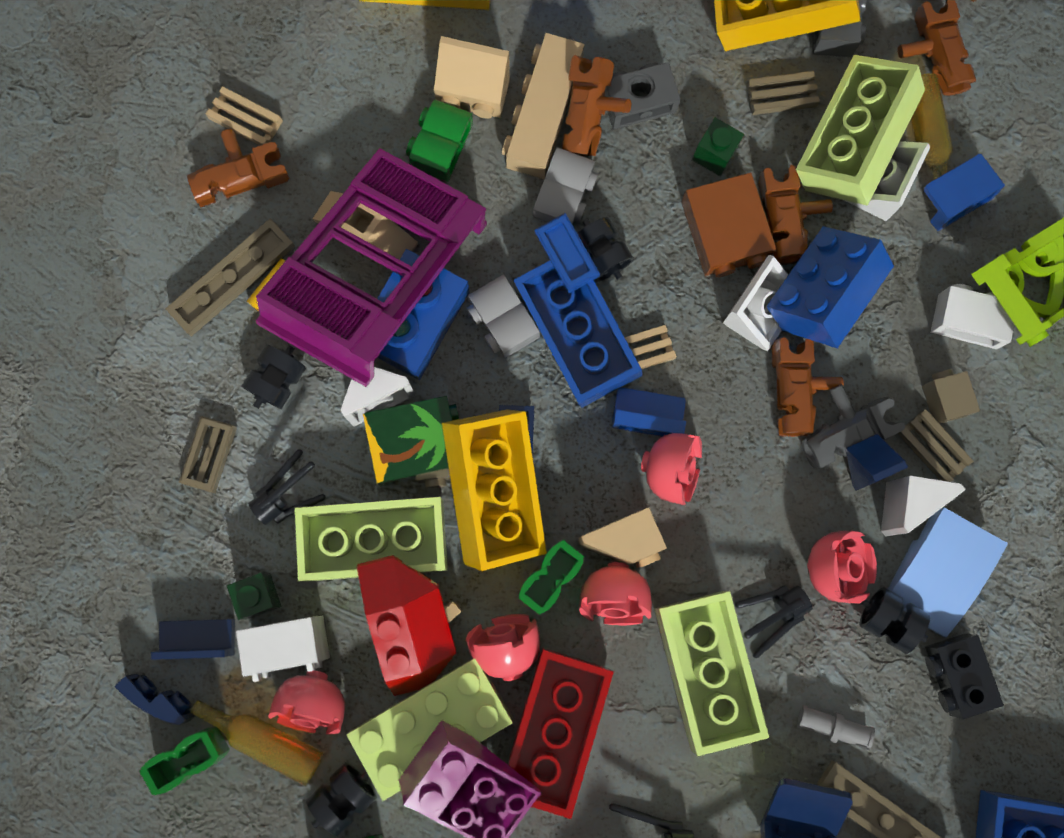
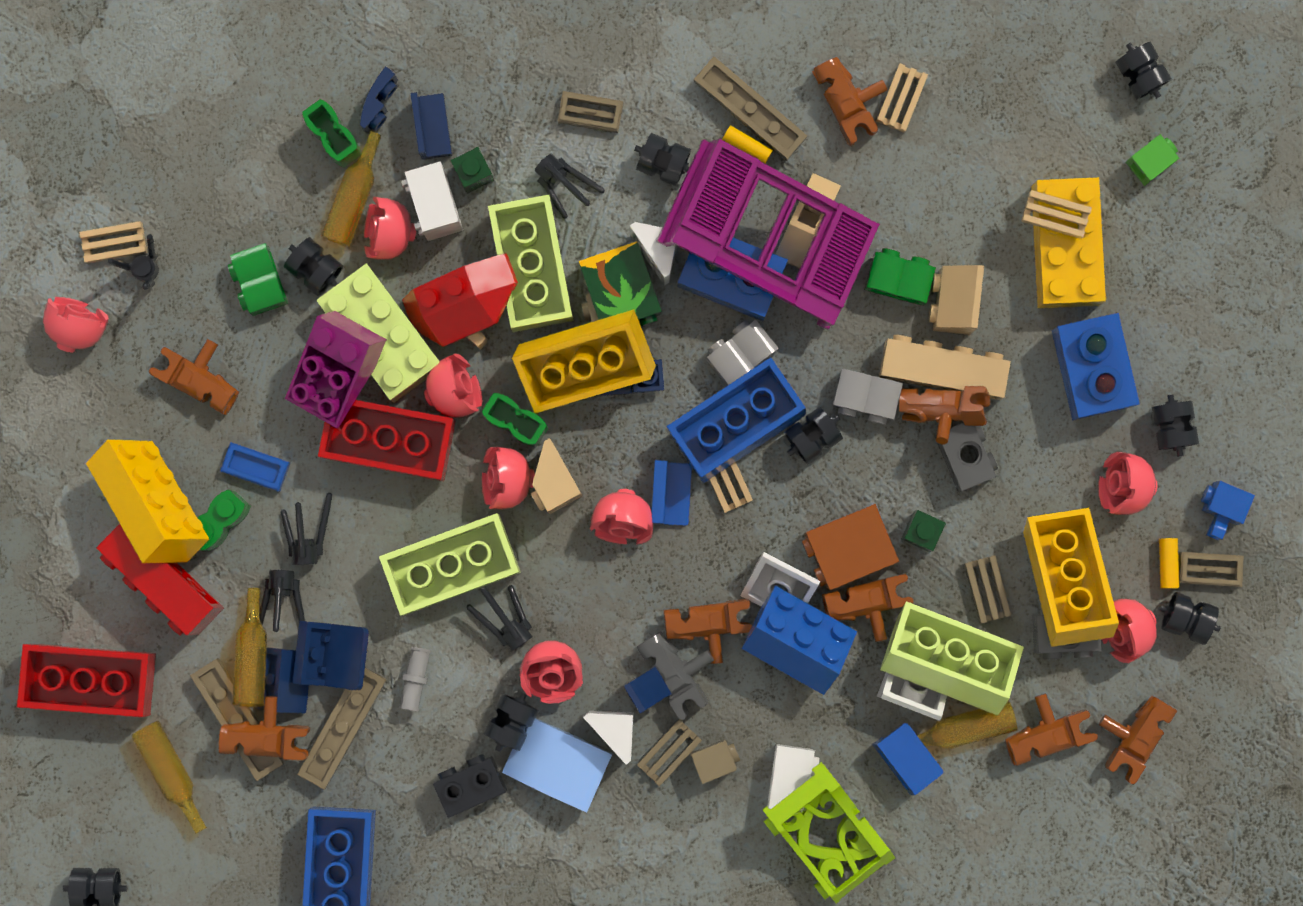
camera: 90 degrees right, 5 degrees up
blue tile [534,213,600,293] -> none

